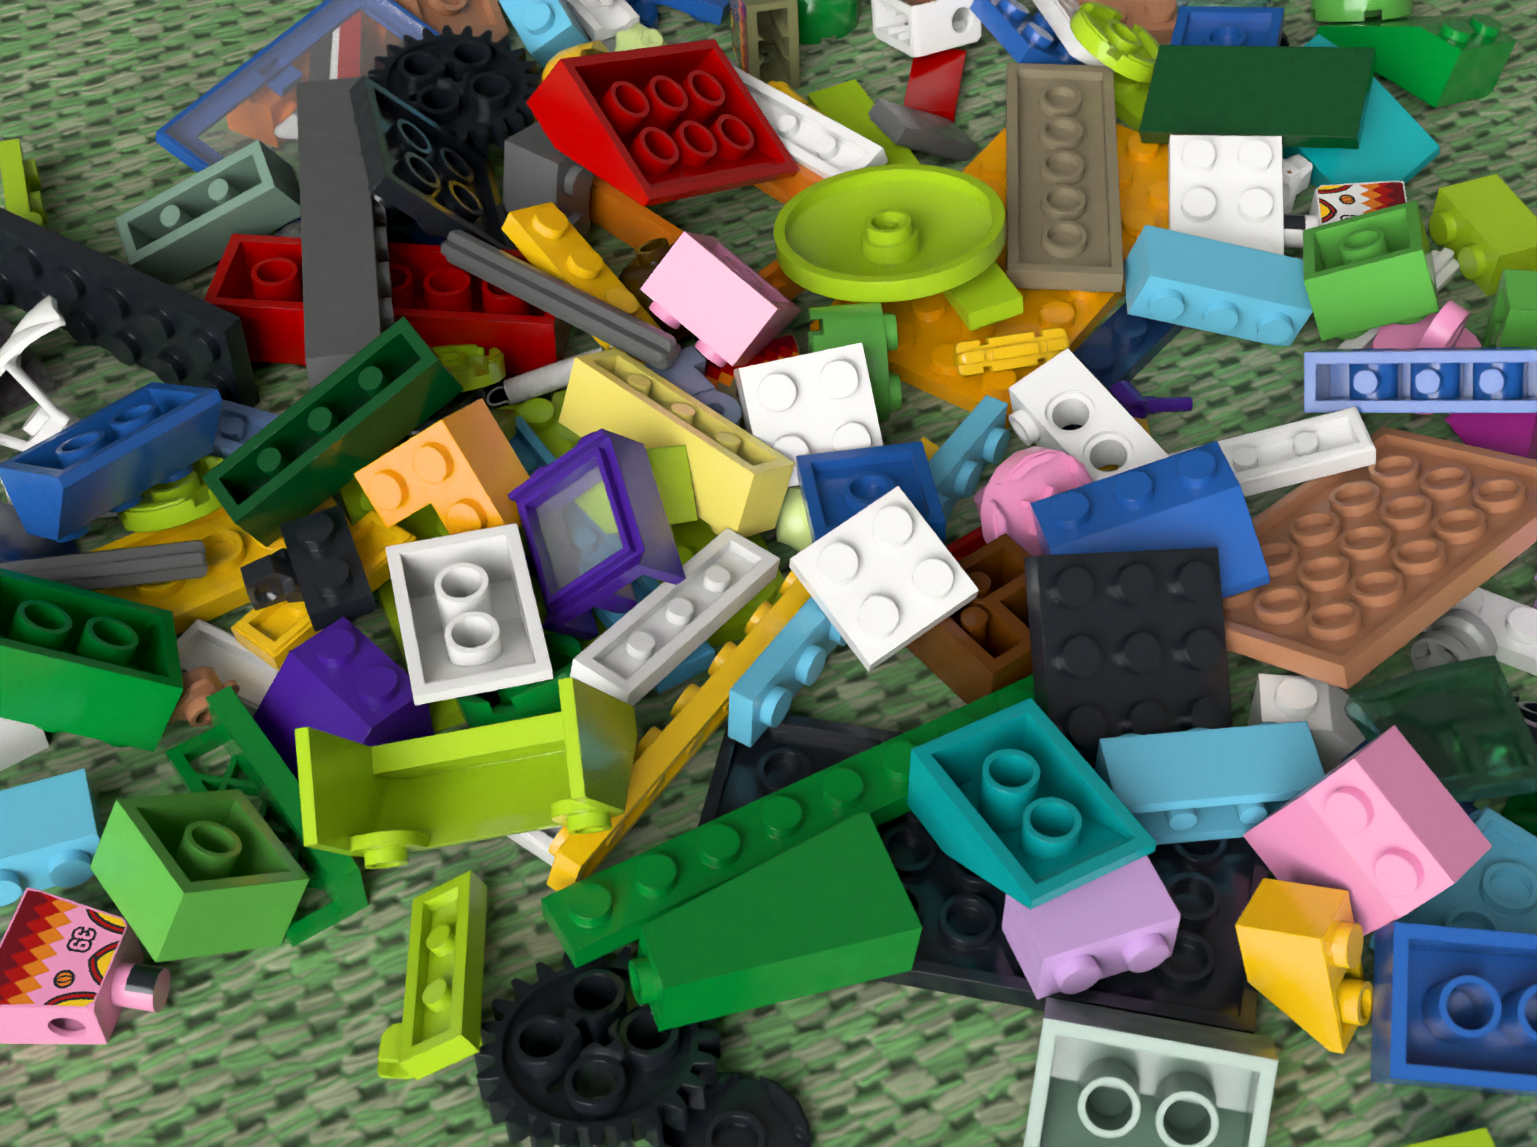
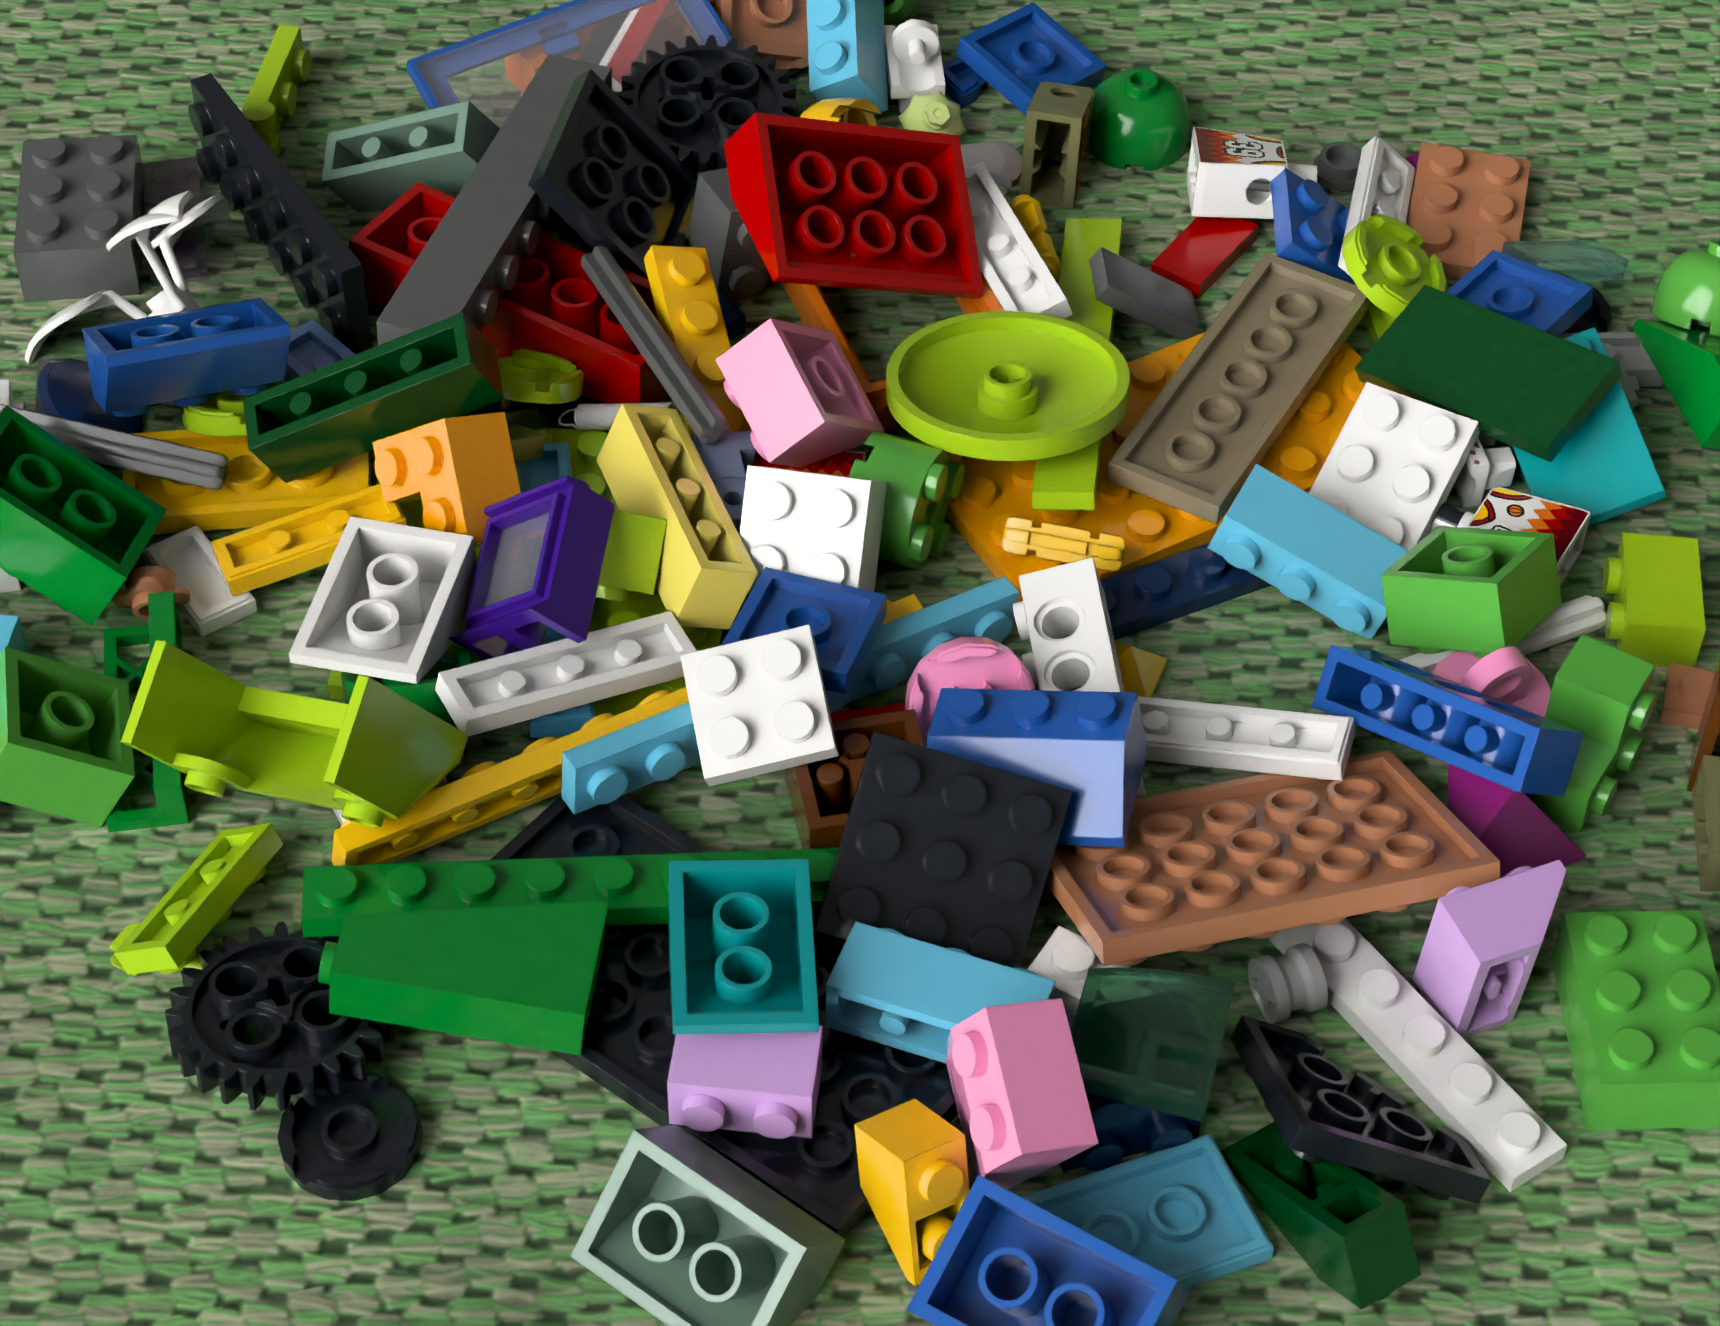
camera: 25 degrees right, 0 degrees up
black hinge [240,504,377,632] -> none
dark purple slope [253,616,434,782] -> none
dark purple hand [1110,380,1193,419] -> none

